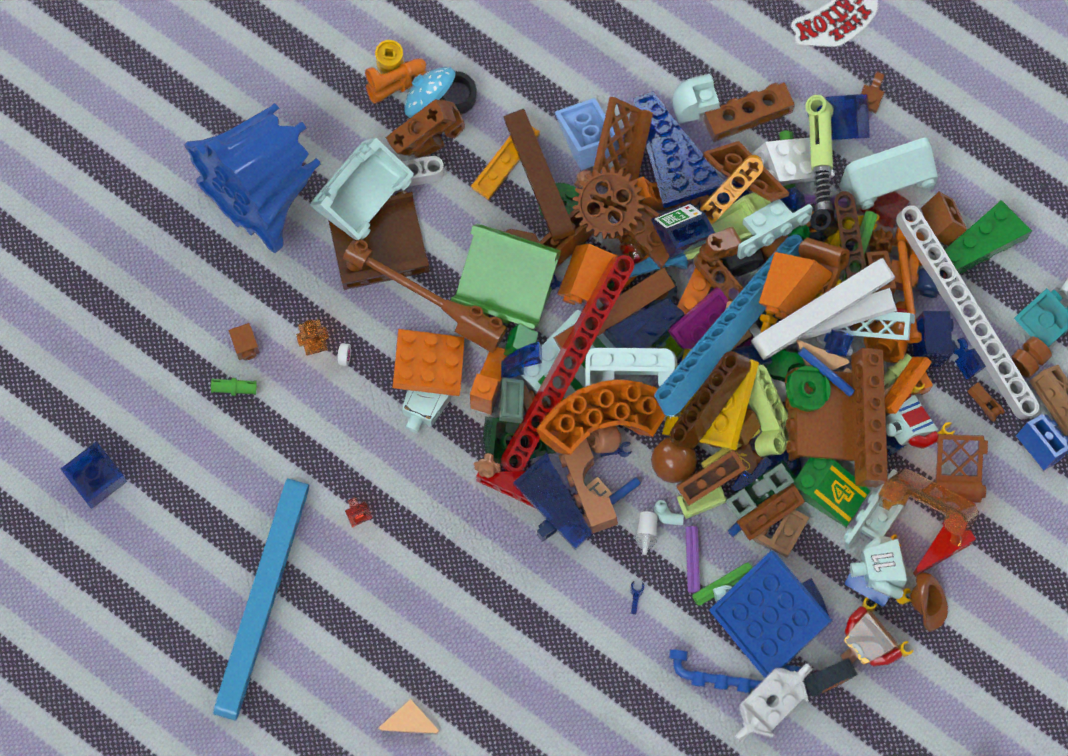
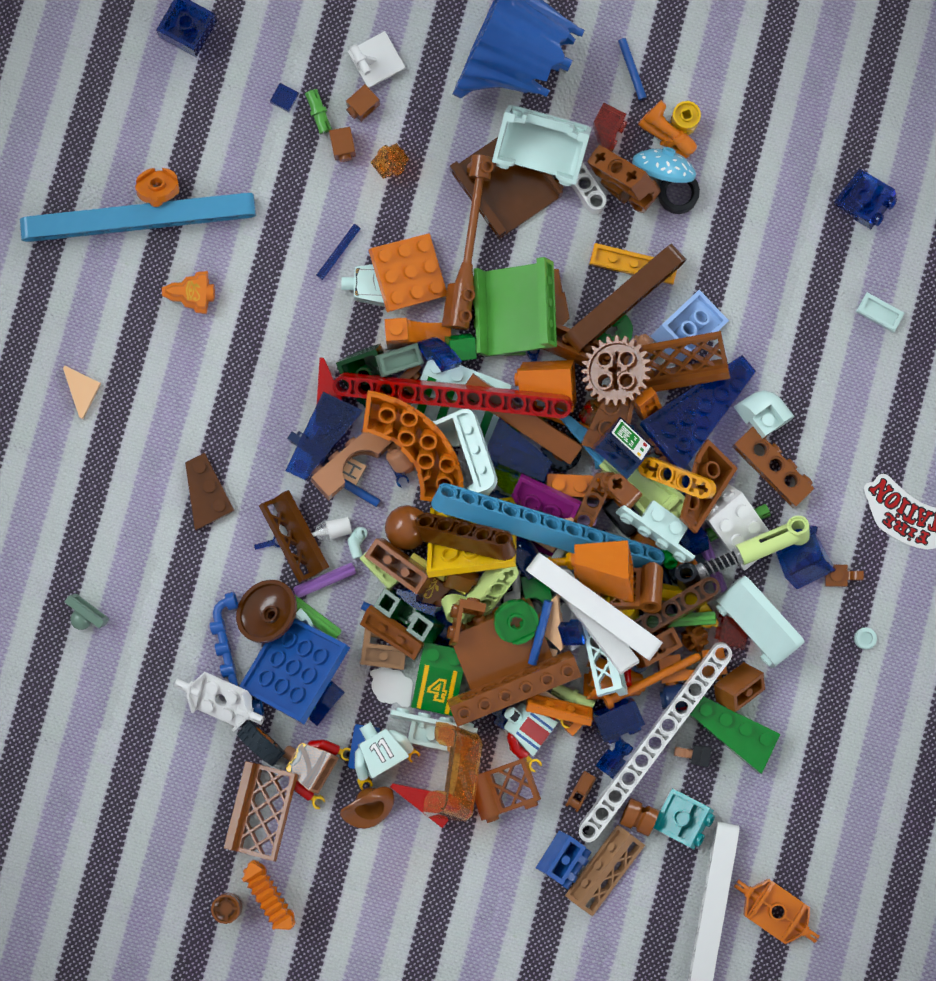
camera: 65 degrees right, 10 degrees up
white tile [338,343,351,366] -> none
clear red tile [345,497,372,527] -> none
nougat plant [474,453,501,478] -> none
none -> orange plate [135,168,180,207]
none -> orange rock [162,271,215,314]
none -> reddish brown wing [185,453,235,531]
none -> fence [224,761,298,862]
none -> reddish brown dish [236,580,297,643]
none -> orange piece [241,860,295,930]
none -> reddish brown fence [259,490,329,583]
none -> clear blue tile [270,83,299,112]
none -> clear blue bar [316,224,361,280]
none -> dark orange brick [329,127,356,162]
none -> white plate [348,31,406,88]
none -> white sticker [370,667,413,708]
none -> dark orange bracket [447,597,486,646]
none -> clear red slope [593,103,628,152]
none -> blue bar [618,38,647,101]
none -> black piece [674,745,712,767]
none -> light aqua tile [854,627,877,649]

